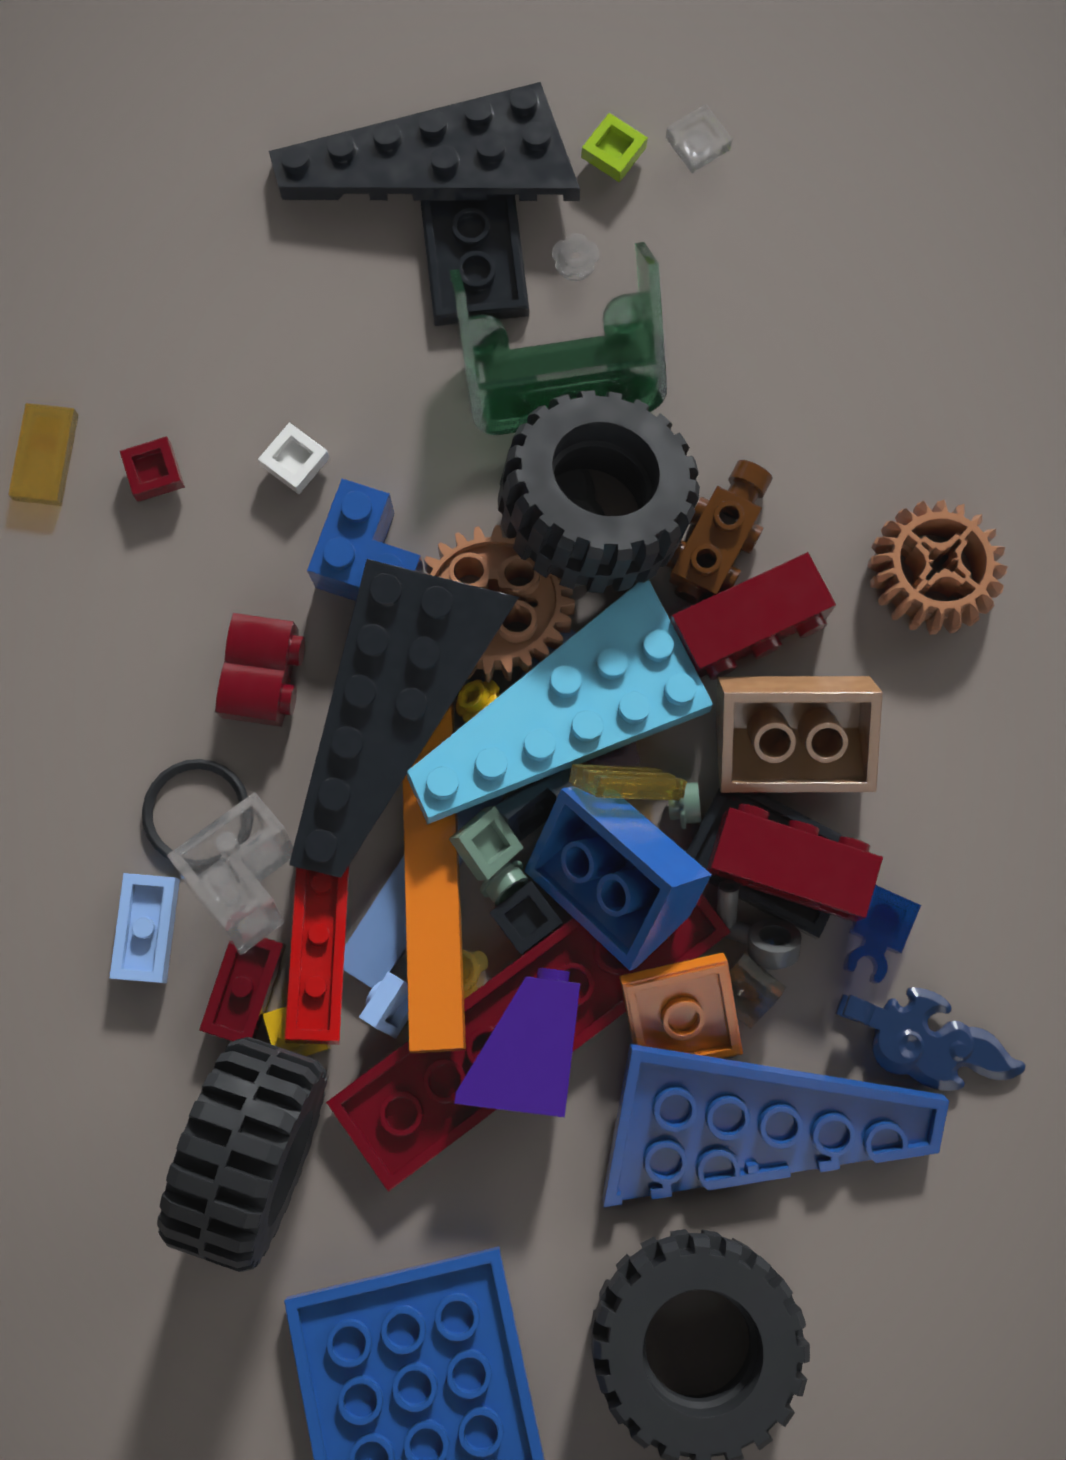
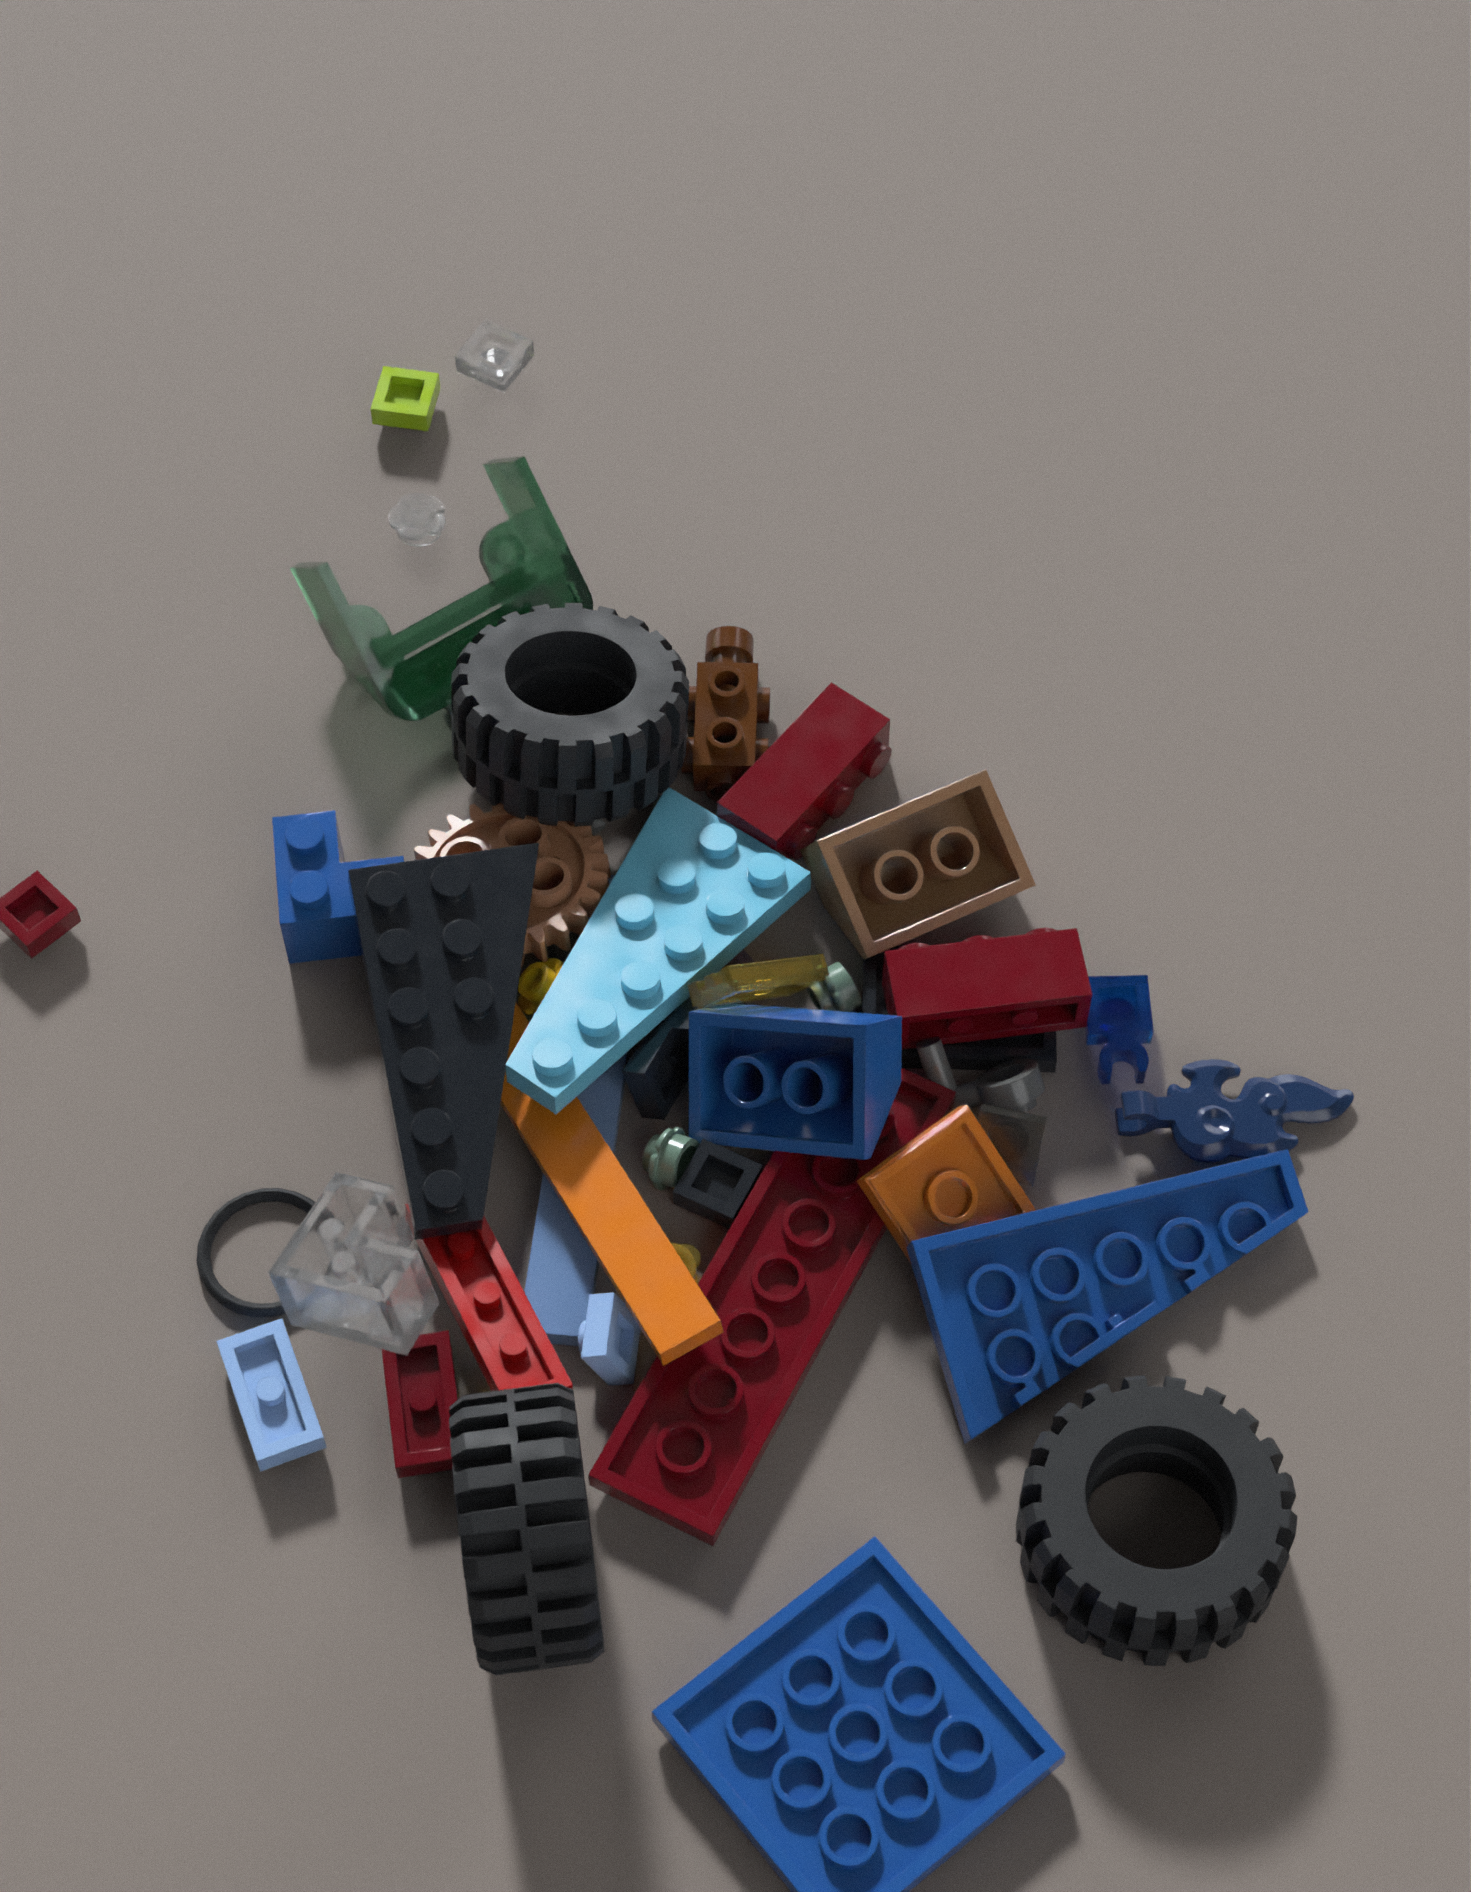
camera: 25 degrees left, 20 degrees down
dark red brick [215,613,305,727] -> none
white plate [258,422,330,494] -> none
black wing [269,82,580,201] -> none
black tile [420,194,529,326] -> none
sand green plate [449,806,523,881] -> none
dark purple slope [454,968,580,1118] -> none
nougat gear [868,499,1008,635] -> none

